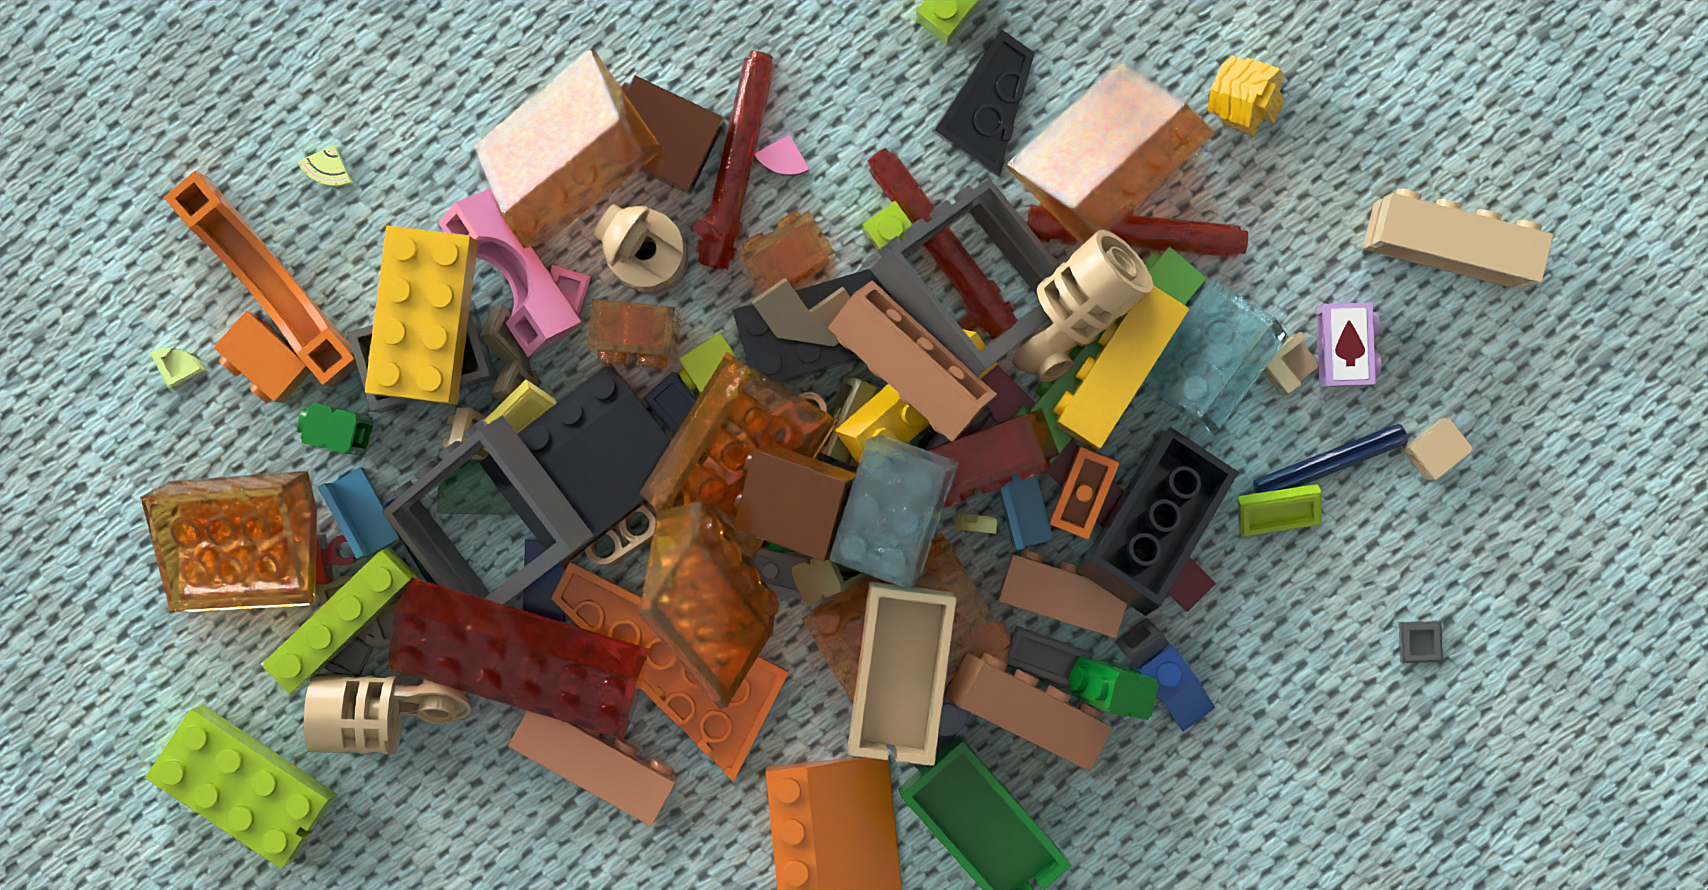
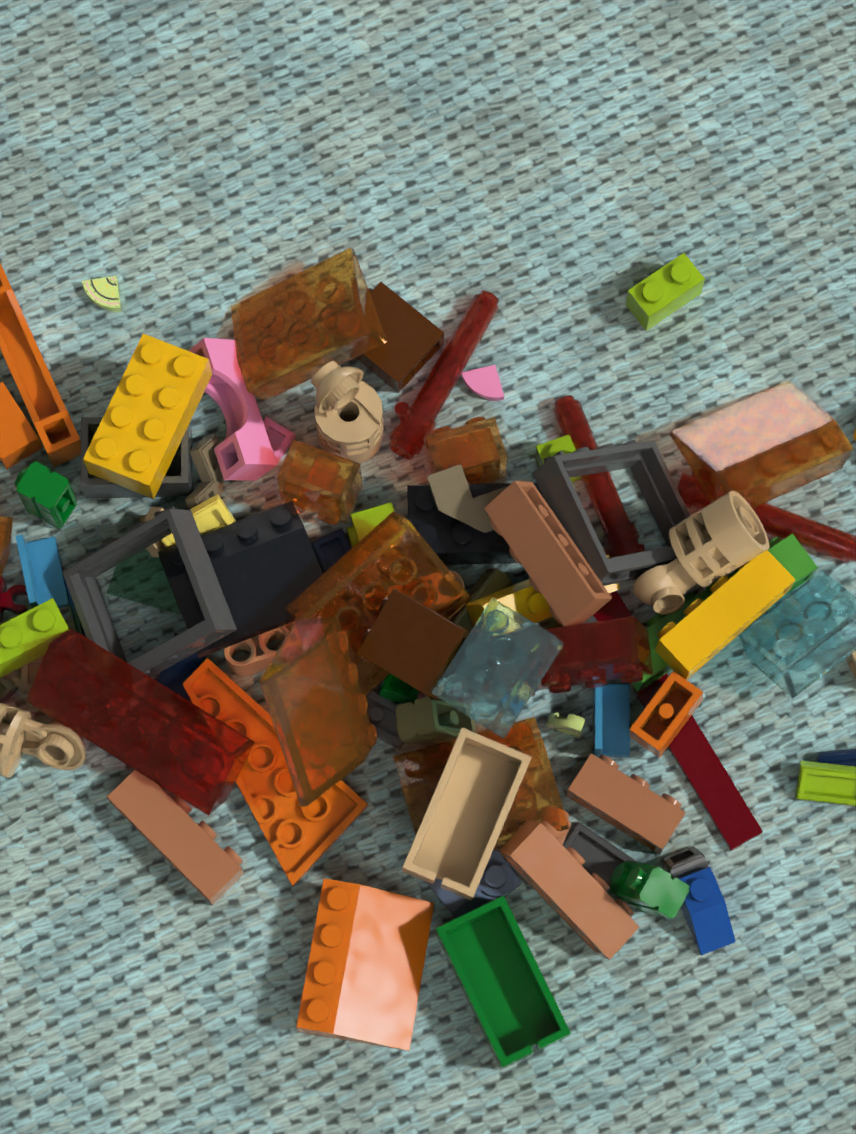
camera: 15 degrees right, 15 degrees down
black wing [932,29,1035,177] -> none
black brick [1076,427,1239,616] -> none

